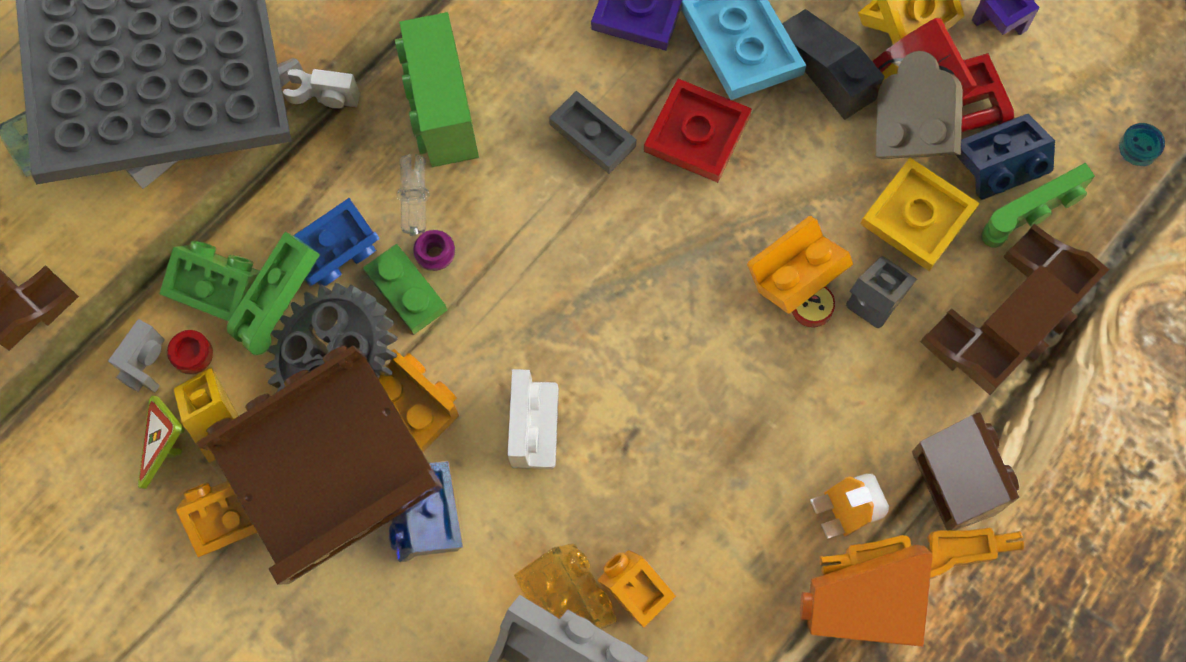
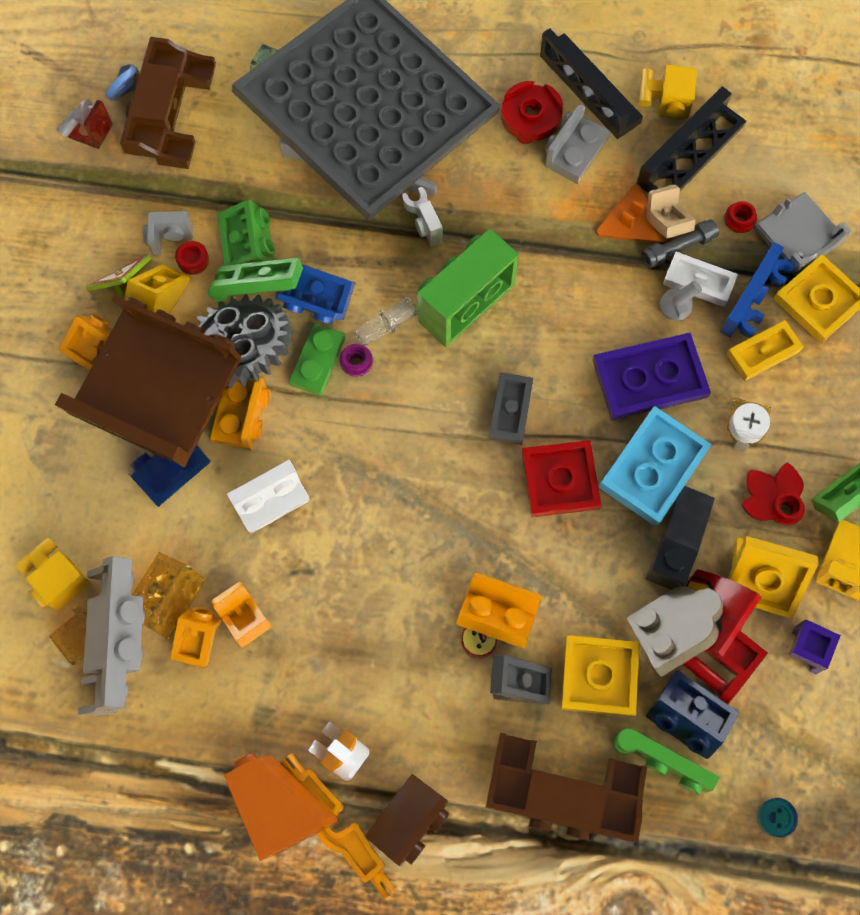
camera: 55 degrees right, 0 degrees up
none -> light orange bracket [211,582,272,648]

